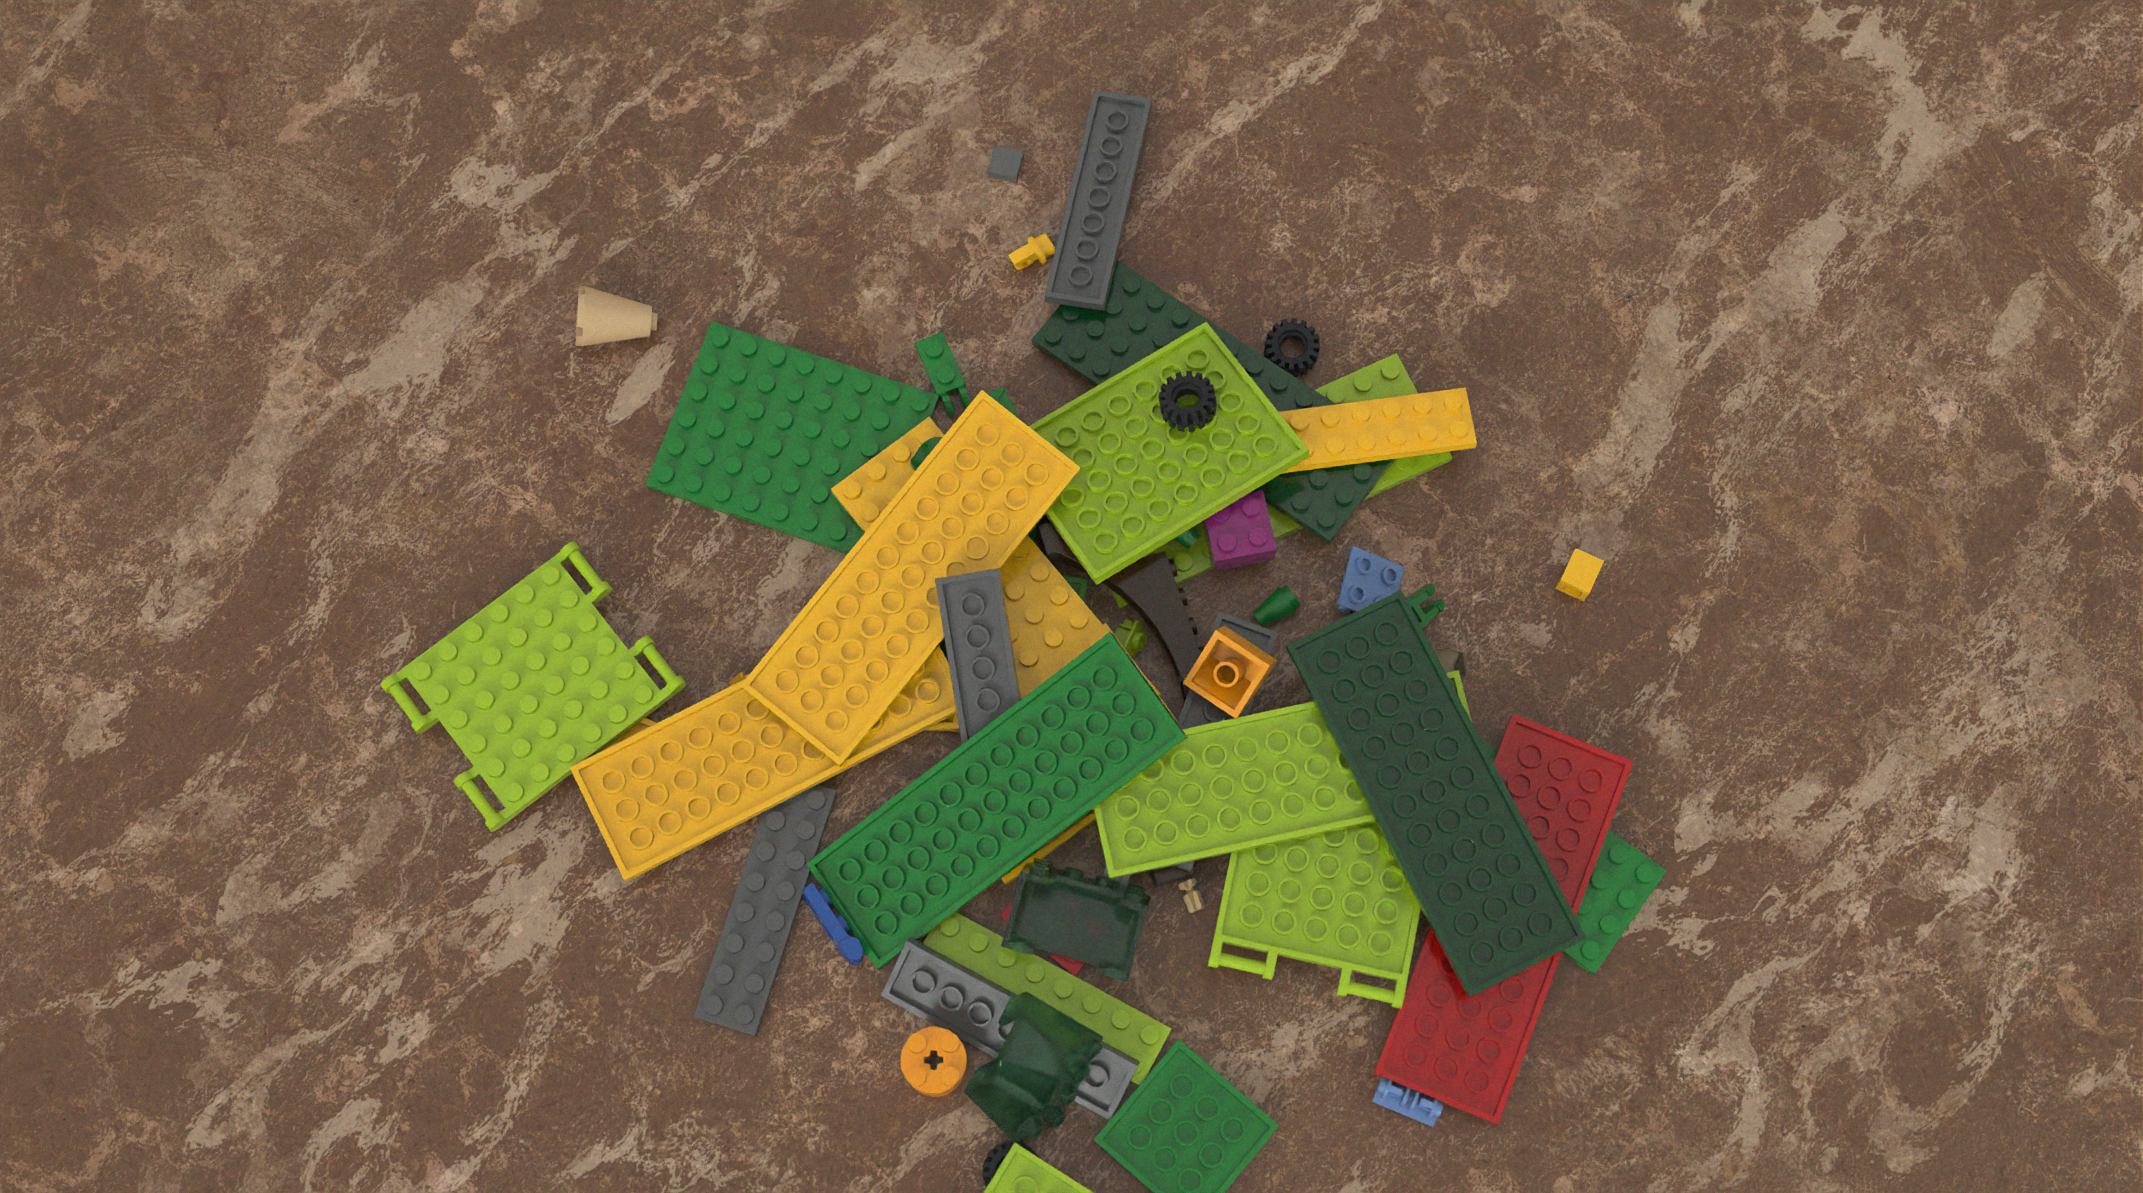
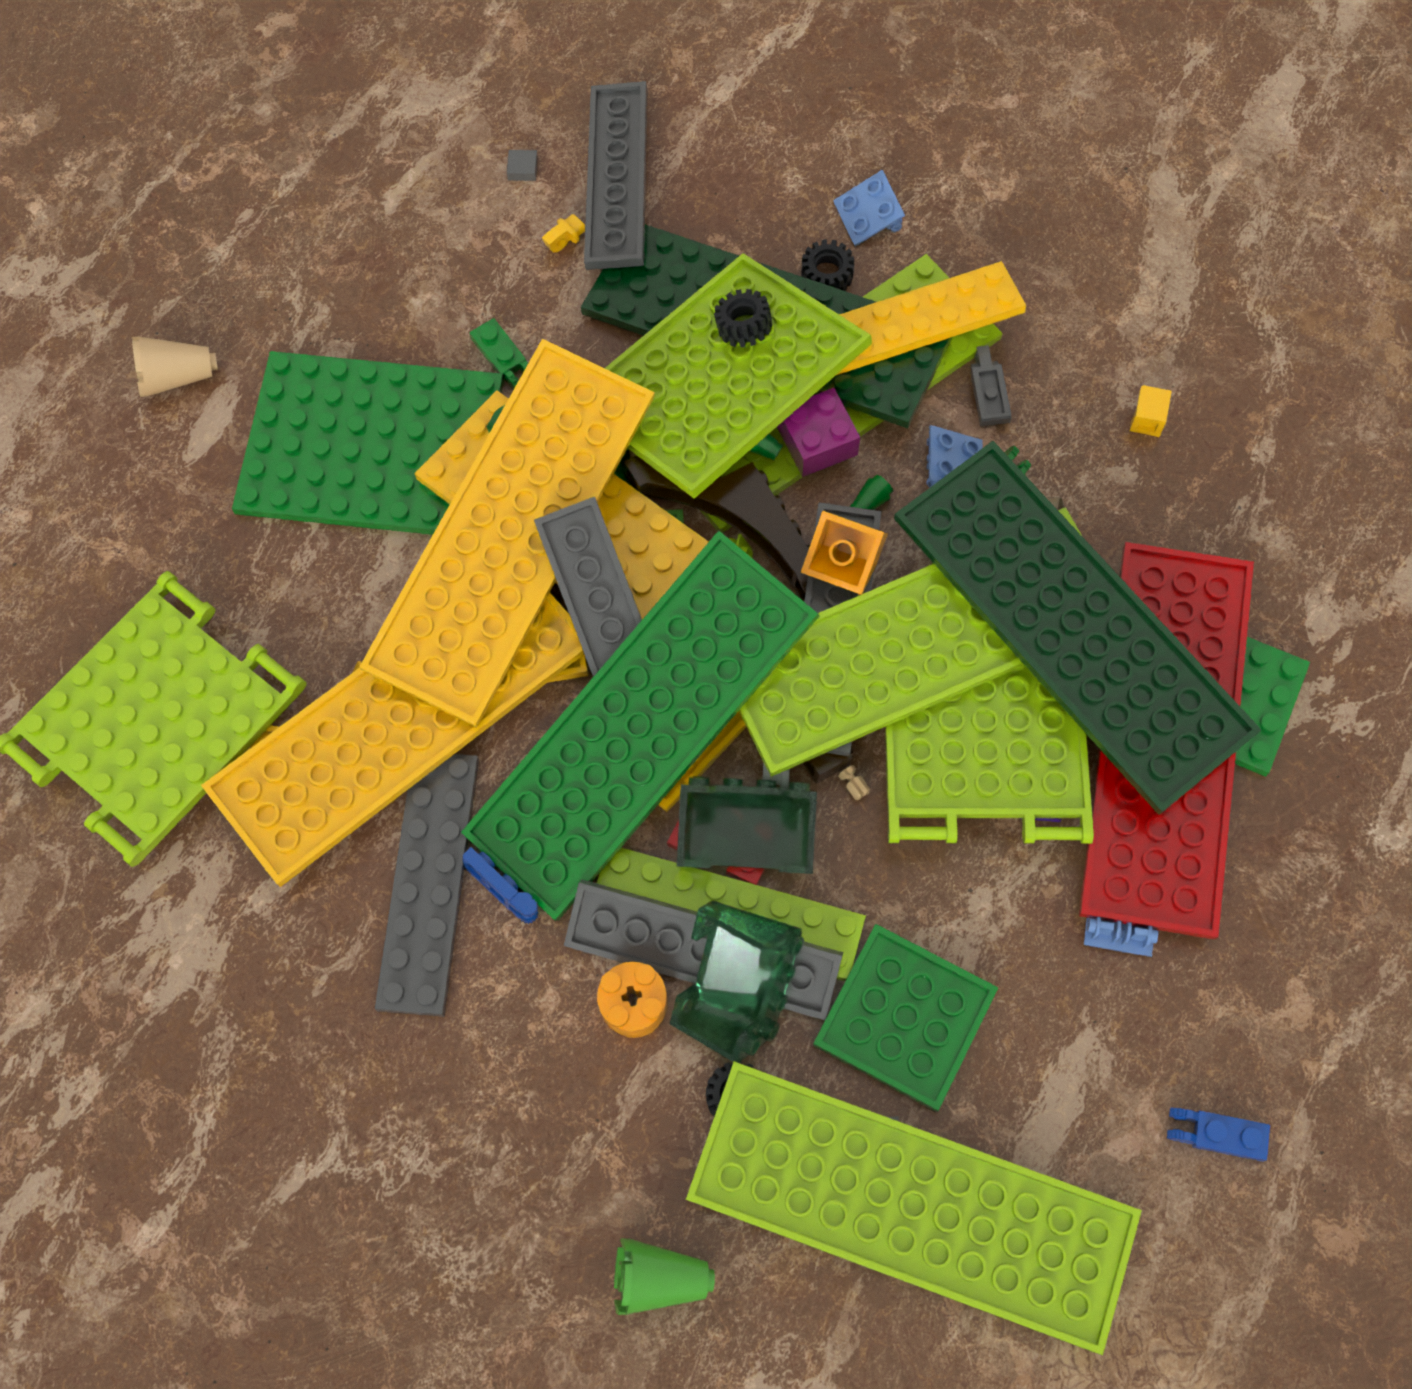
camera: 10 degrees left, 5 degrees down
none -> medium blue hinge [833,170,905,247]
none -> dark grey hinge [970,345,1012,426]

